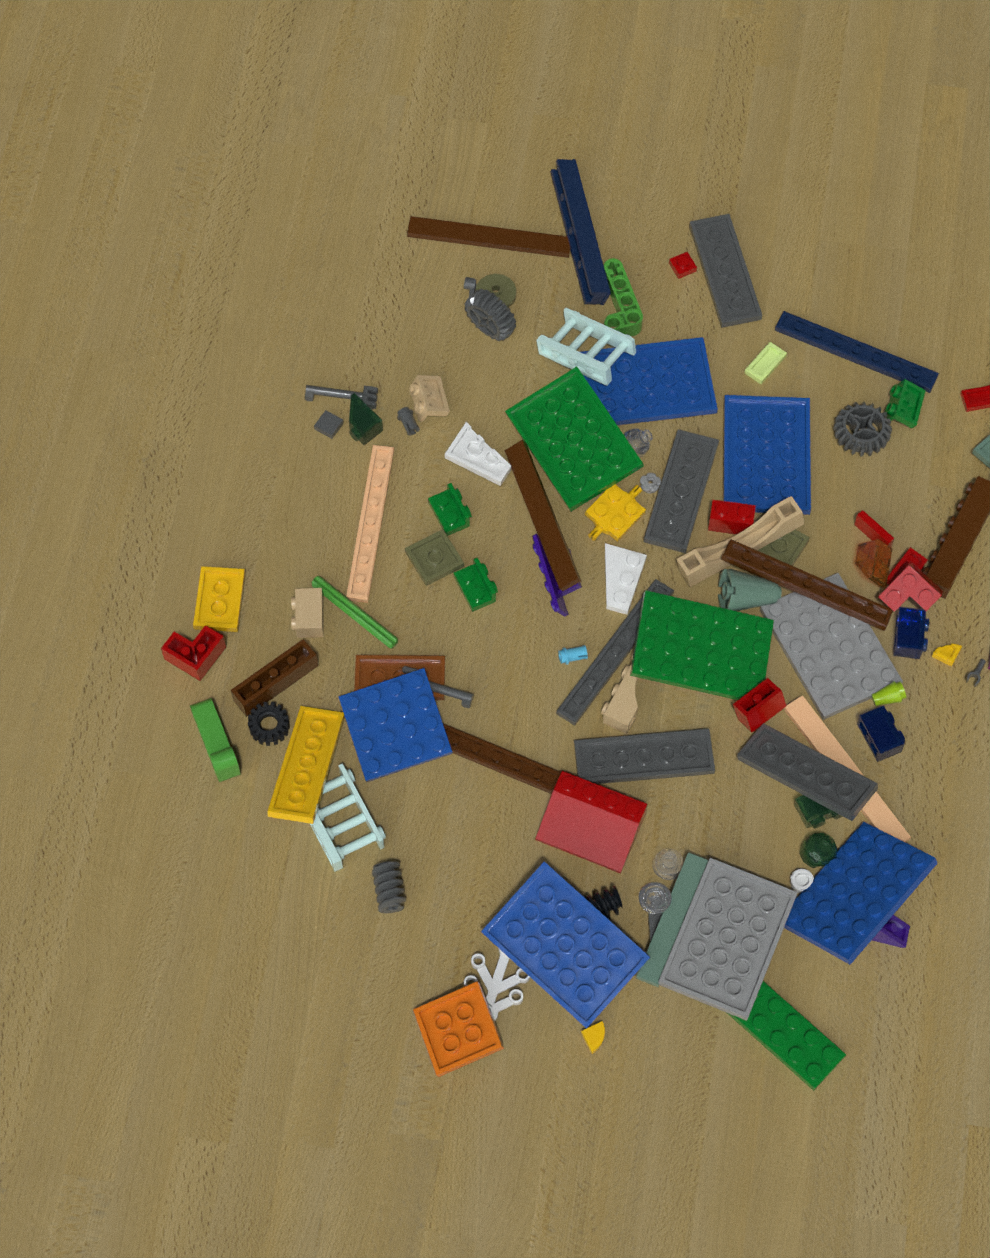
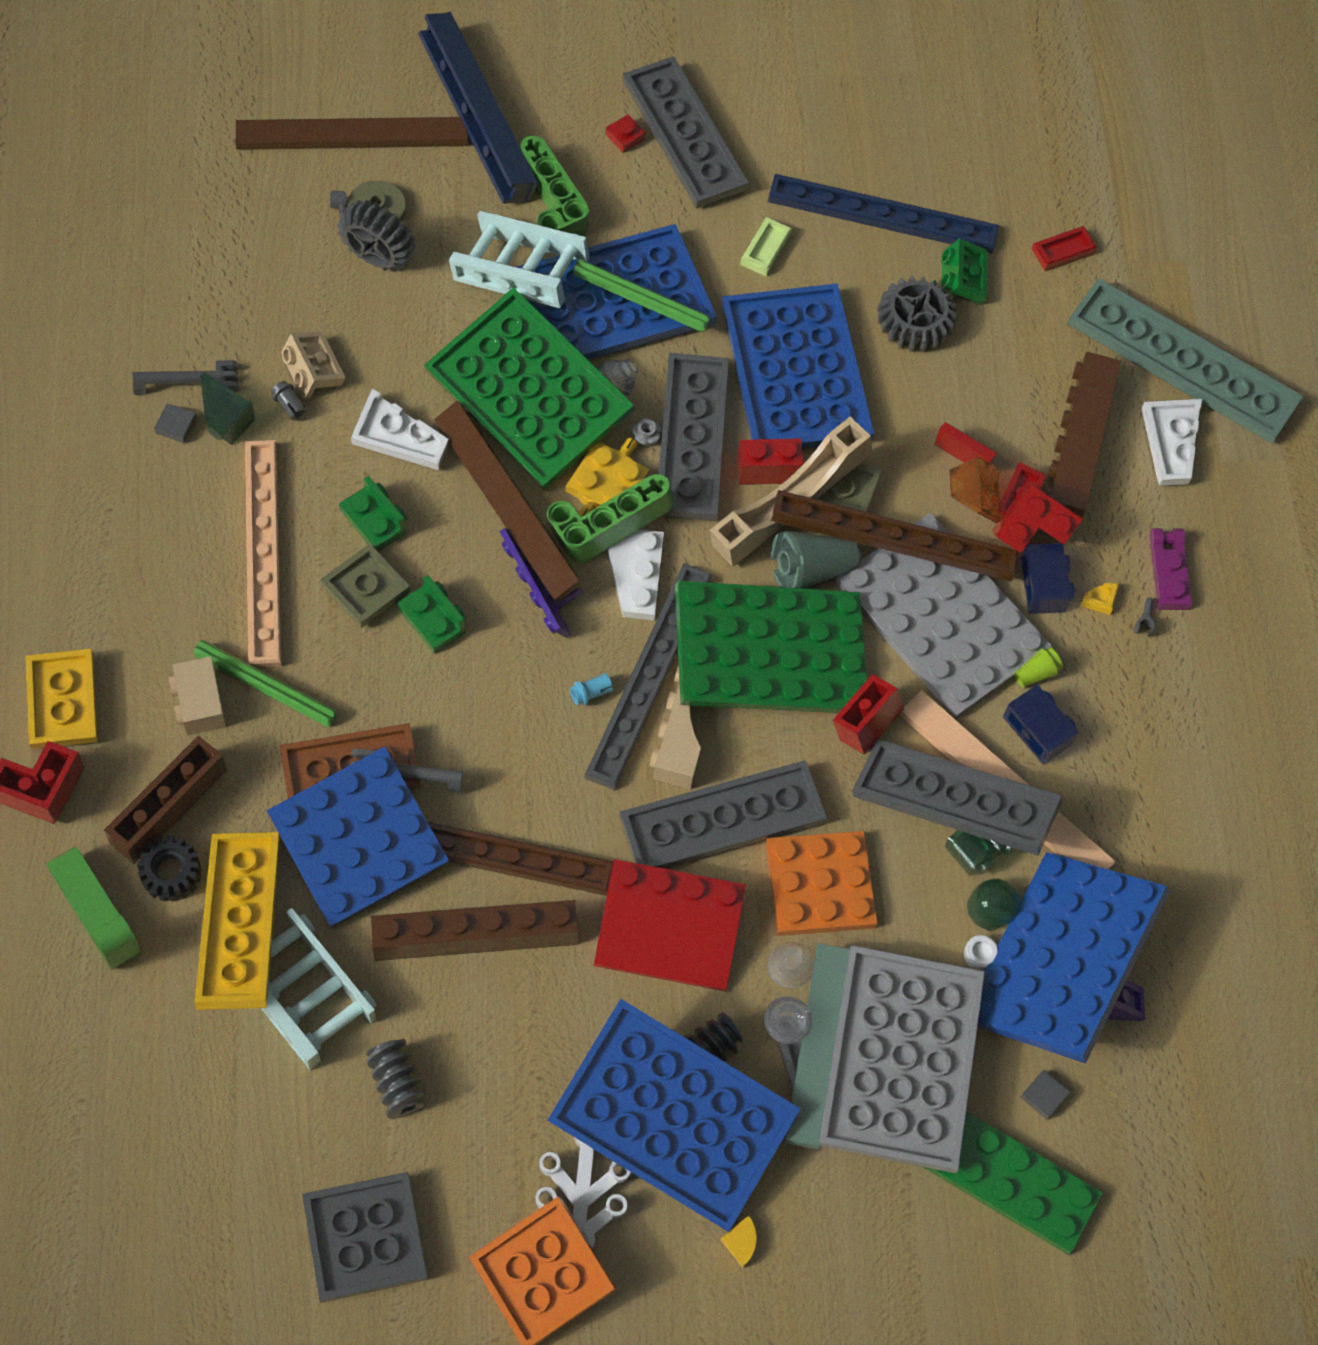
camera: 20 degrees left, 0 degrees up
none -> dark grey plate [302,1172,428,1303]
none -> reddish brown brick [371,900,578,961]
none -> bright green beam [547,474,674,562]
none -> bright green axle [573,259,710,332]
none -> orange plate [765,831,877,936]
none -> dark grey tile [1020,1069,1070,1120]

